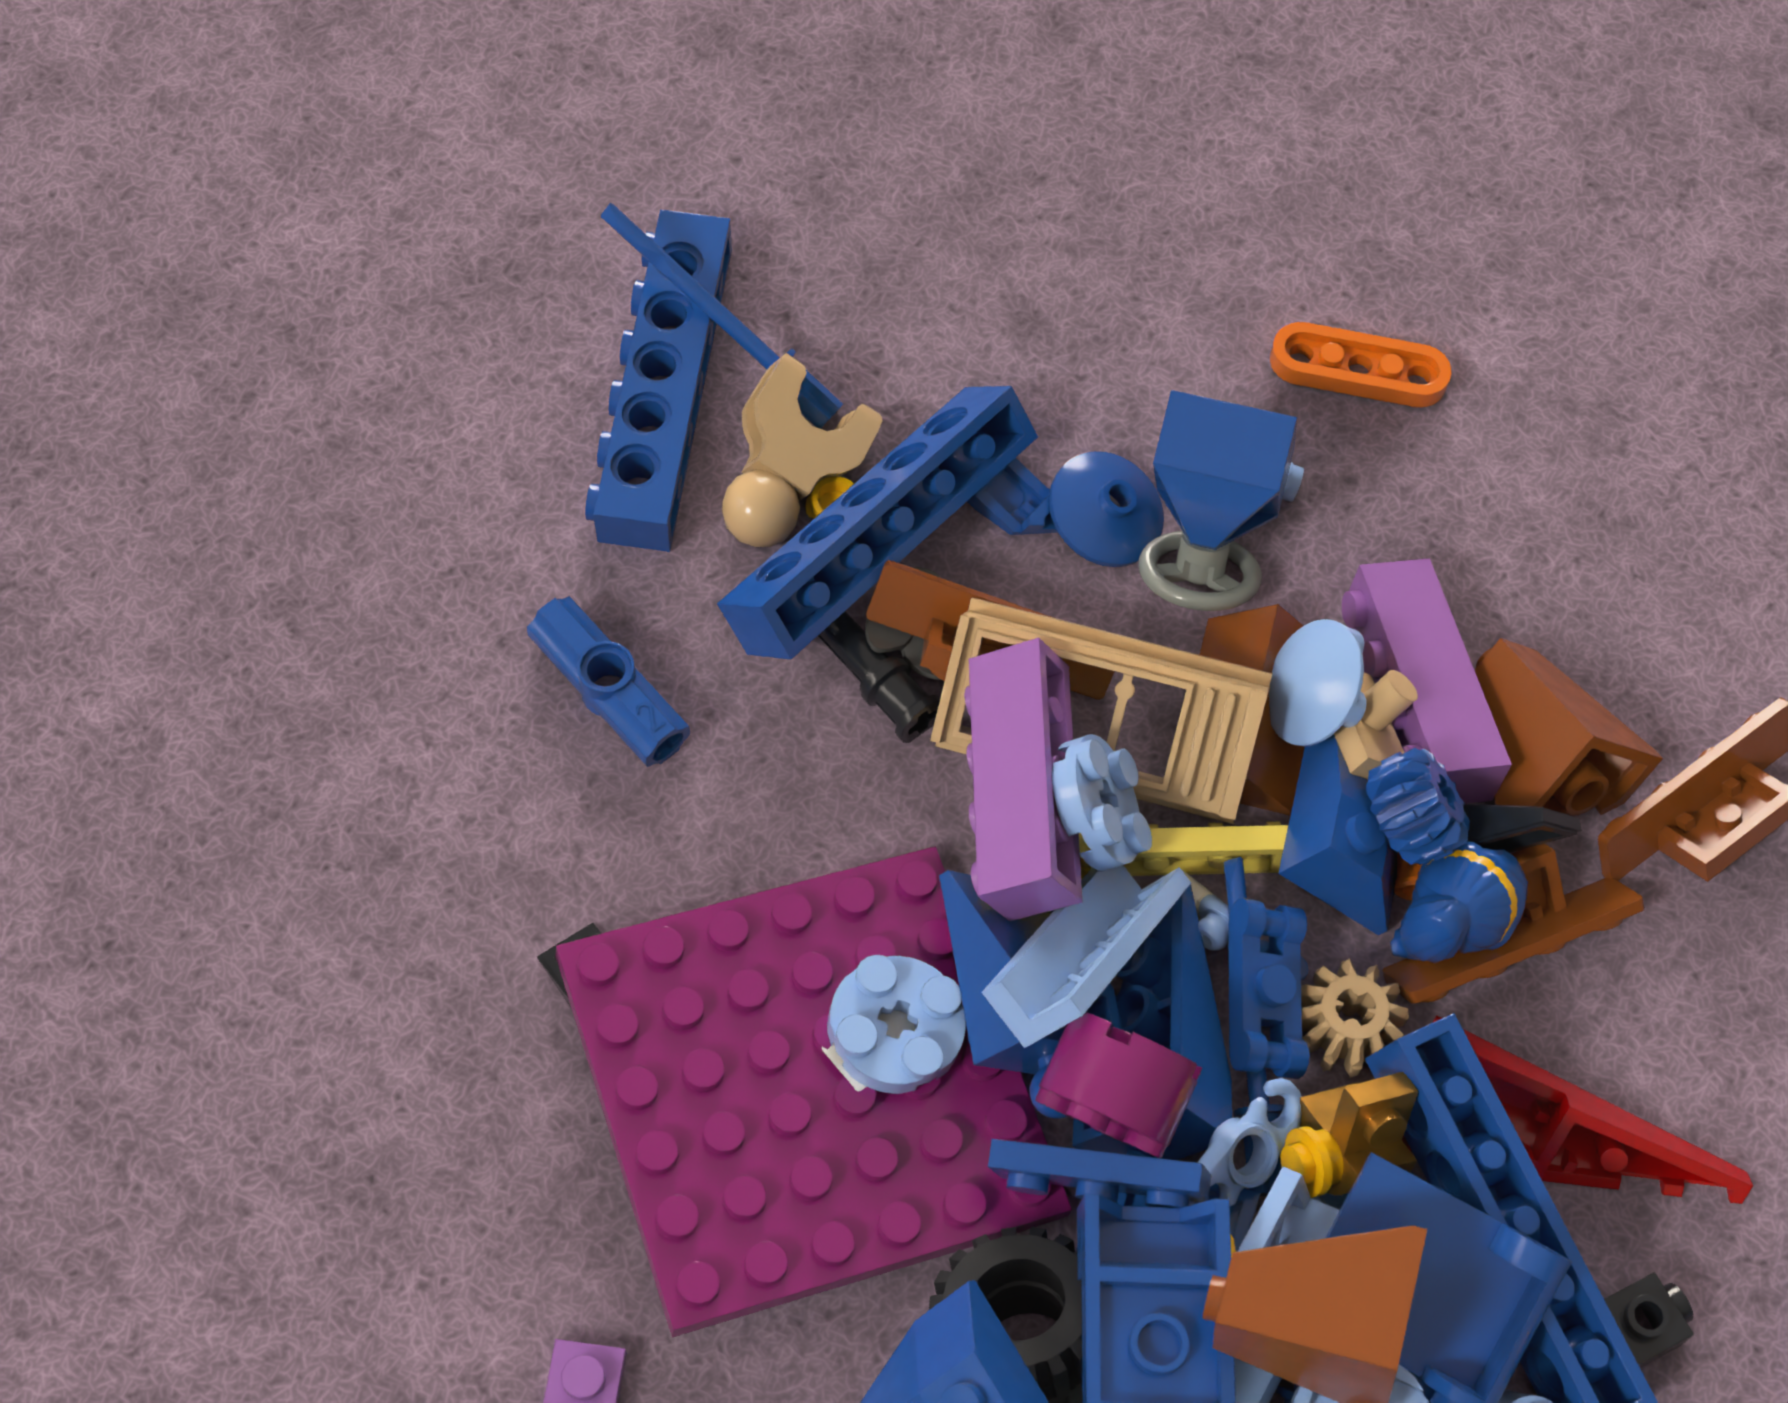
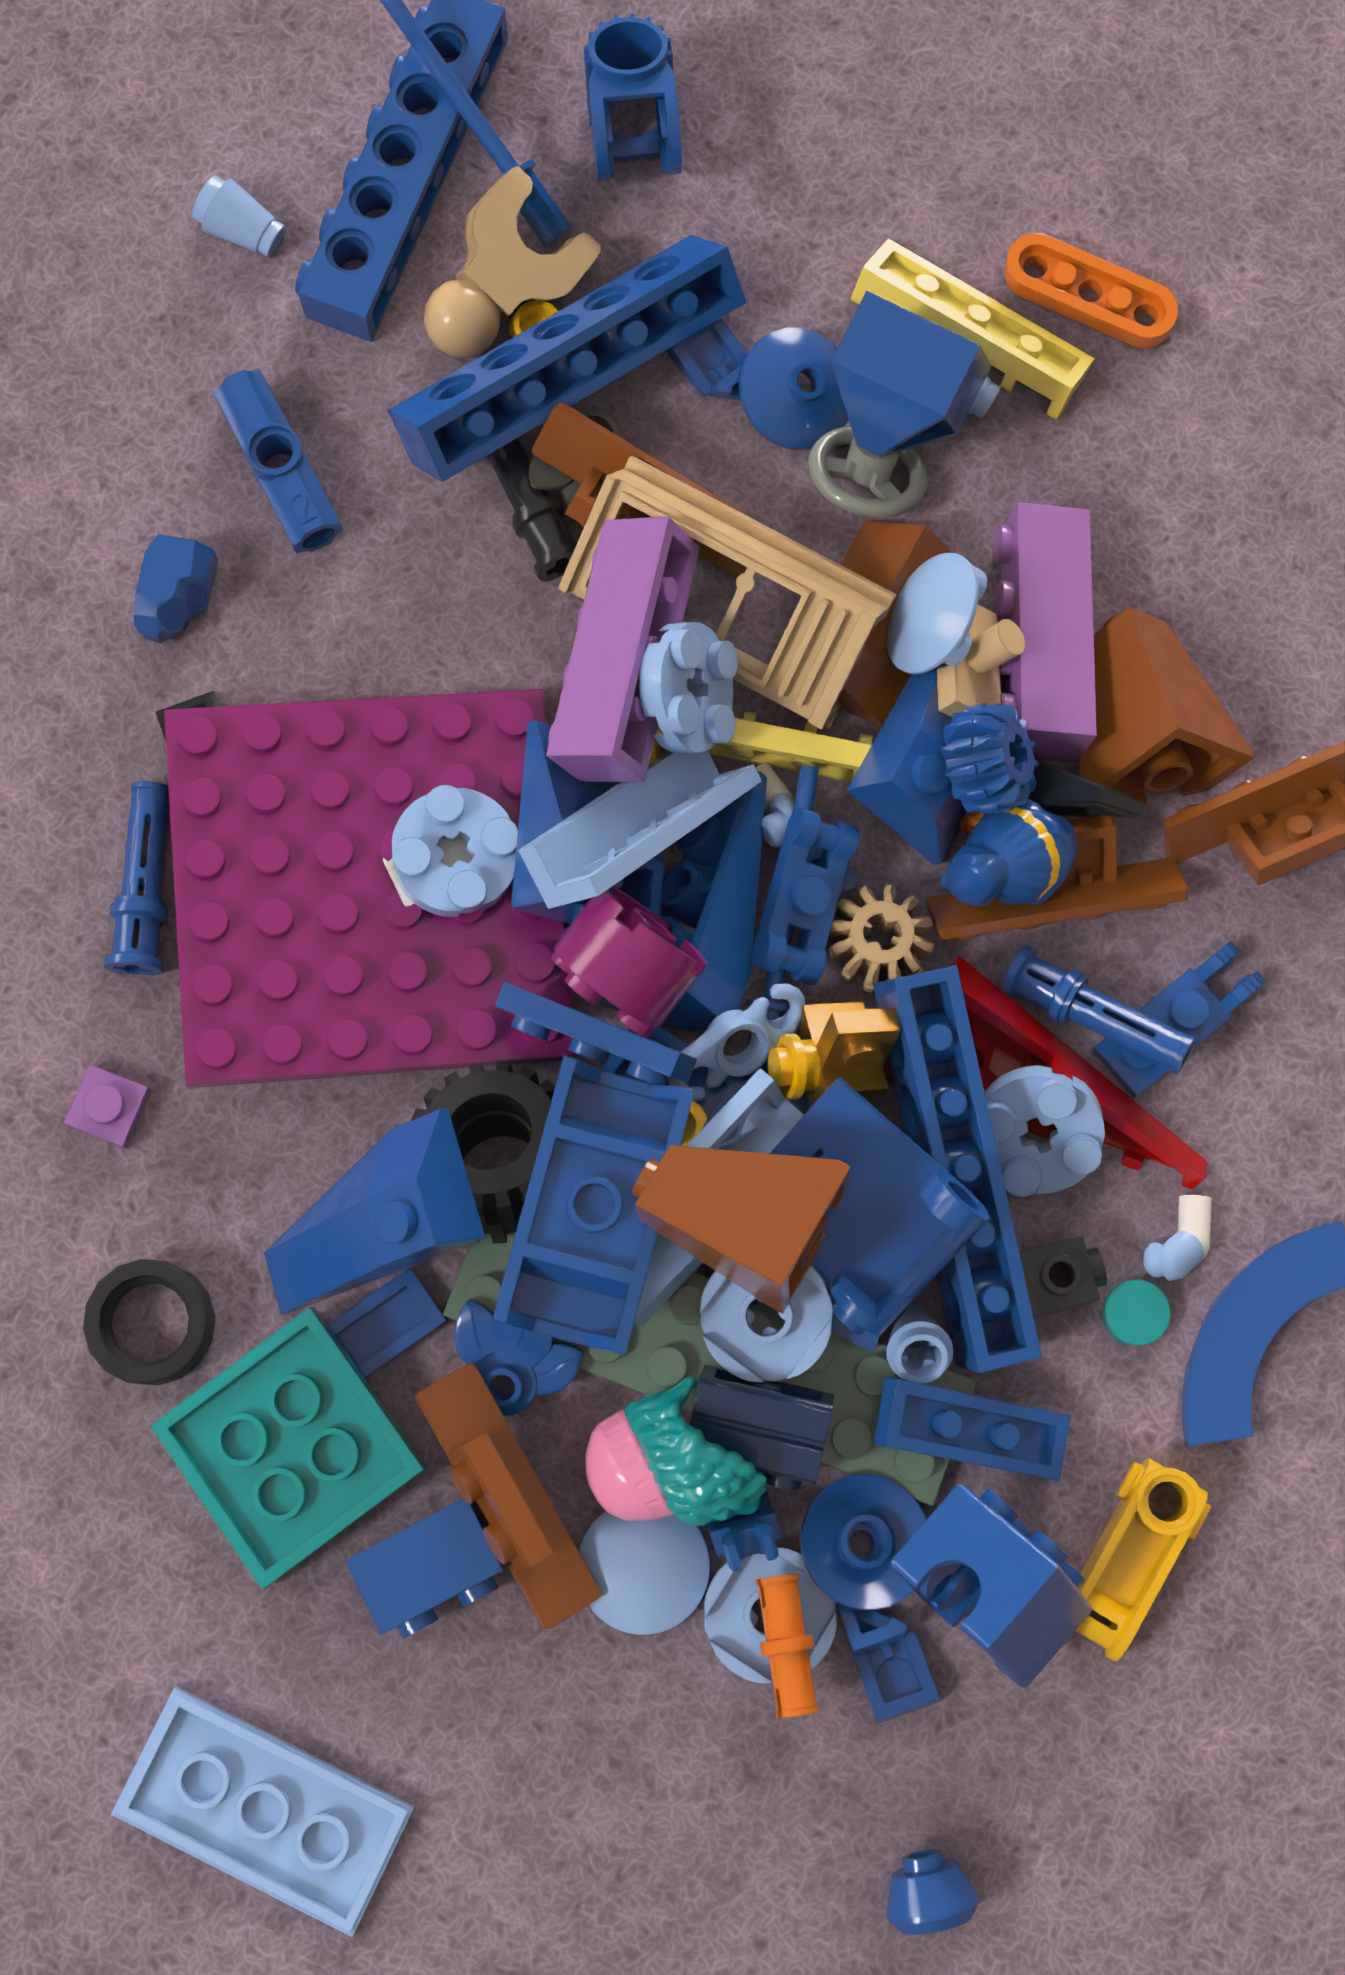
camera: 15 degrees right, 15 degrees up
none -> blue pin [104,781,169,975]
none -> blue rock [134,534,218,643]
none -> light blue cone [192,175,286,258]
none -> blue piece [584,13,682,182]
none -> light yellow hinge [851,239,1095,420]
none -> light blue plate [985,1065,1105,1197]
none -> blue pin [1000,945,1196,1075]
none -> blue hinge [1092,941,1267,1099]
none -> teal tile [1102,1280,1170,1346]
none -> light blue arm [1143,1195,1212,1281]

